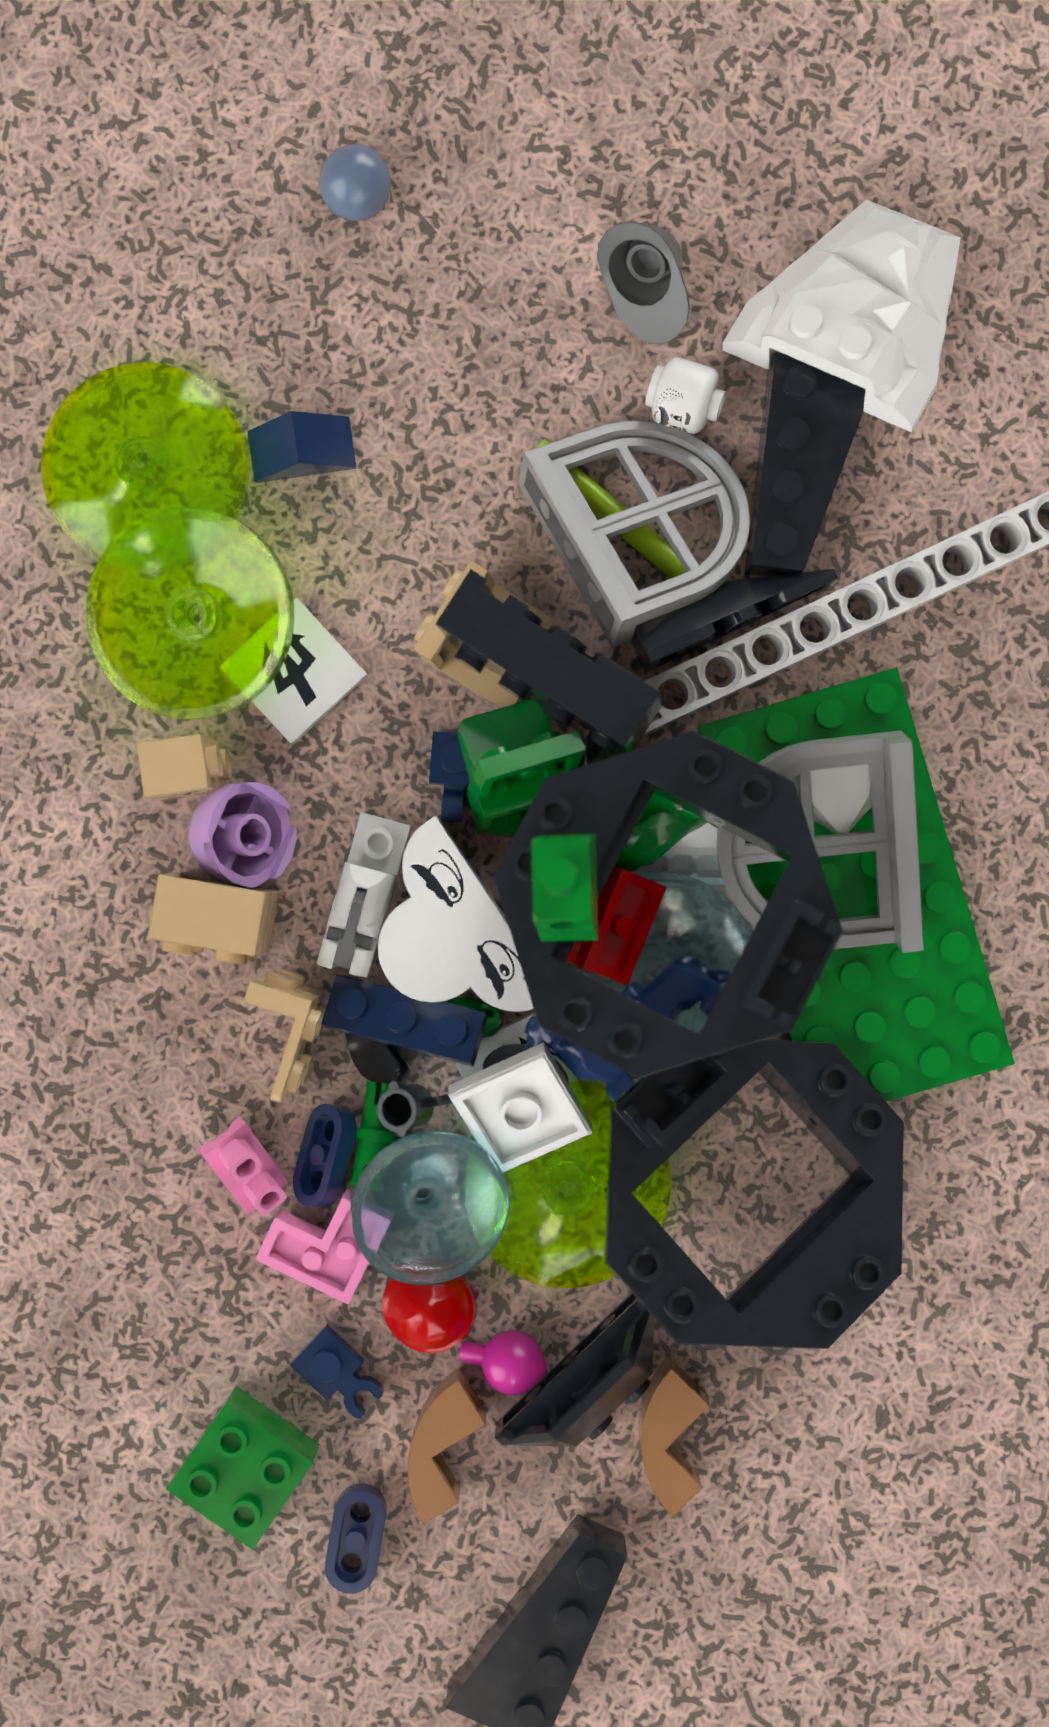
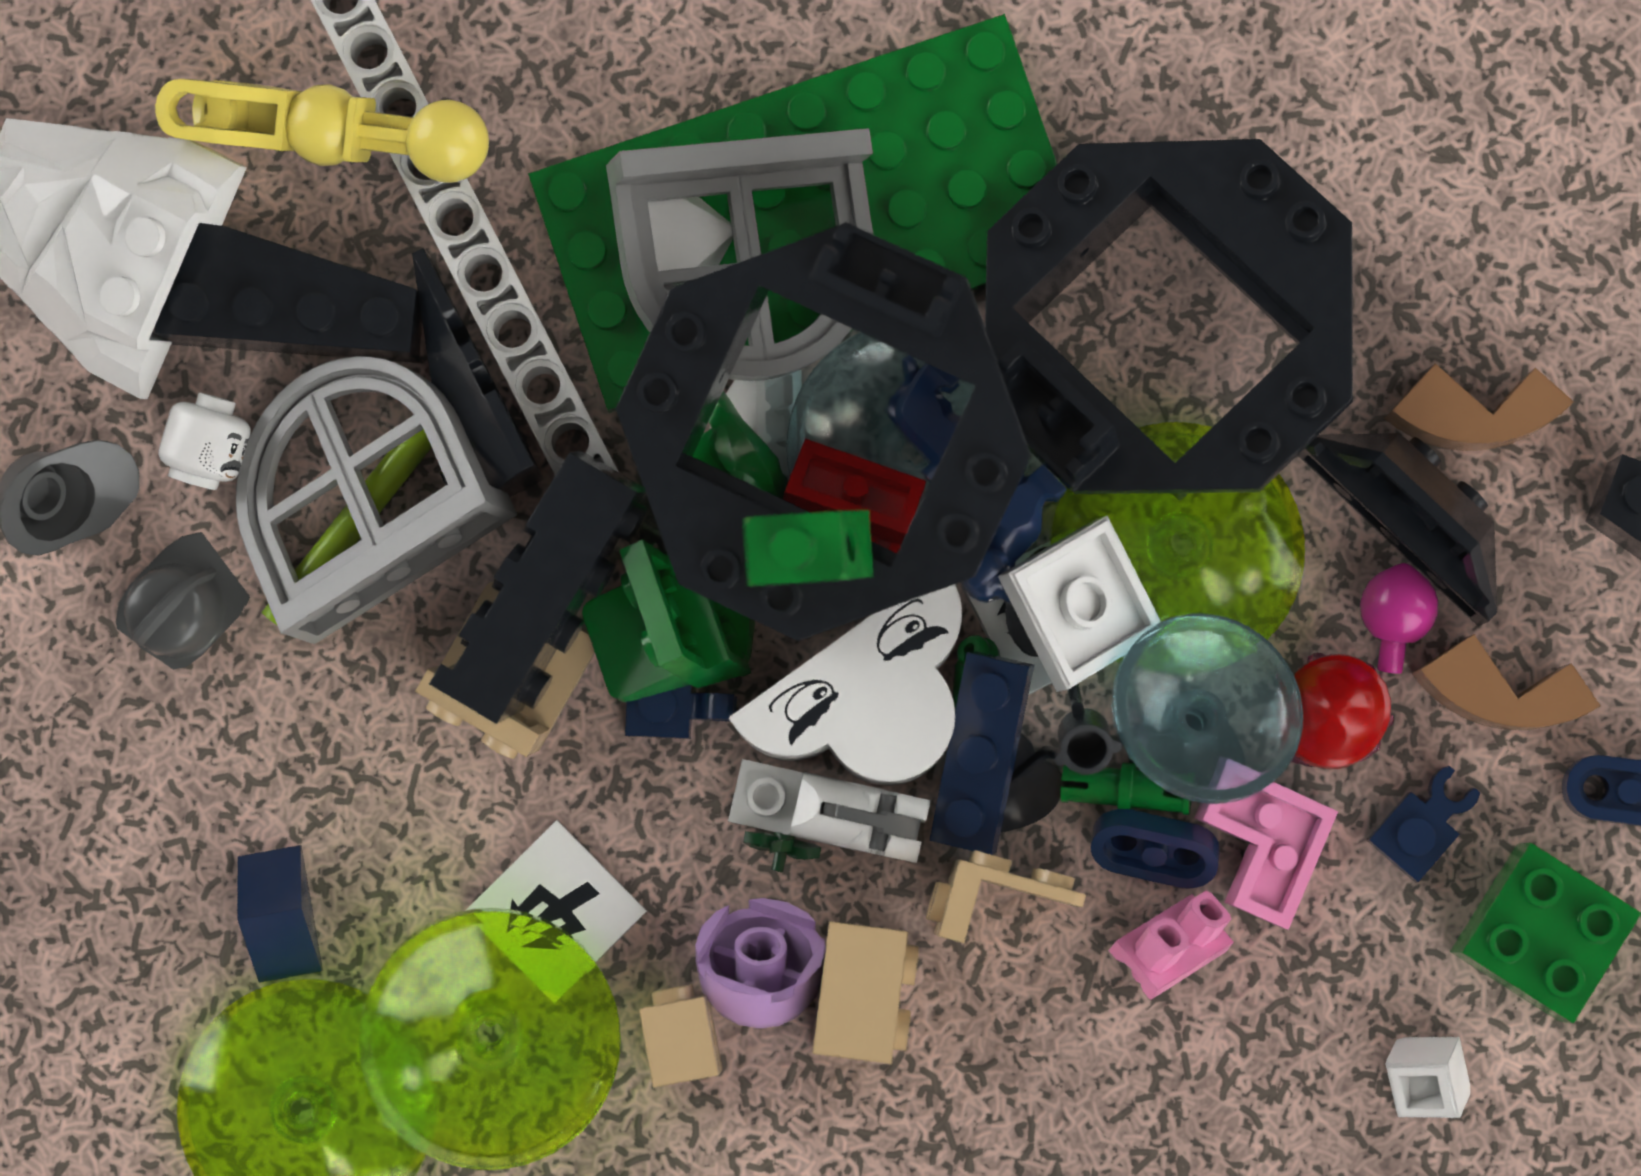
camera: 85 degrees left, 5 degrees down
none -> dark grey piece [116,532,250,670]
none -> light yellow piece [155,79,489,183]
none -> dark green plant [743,831,822,872]
none -> white slope [1385,1037,1470,1118]

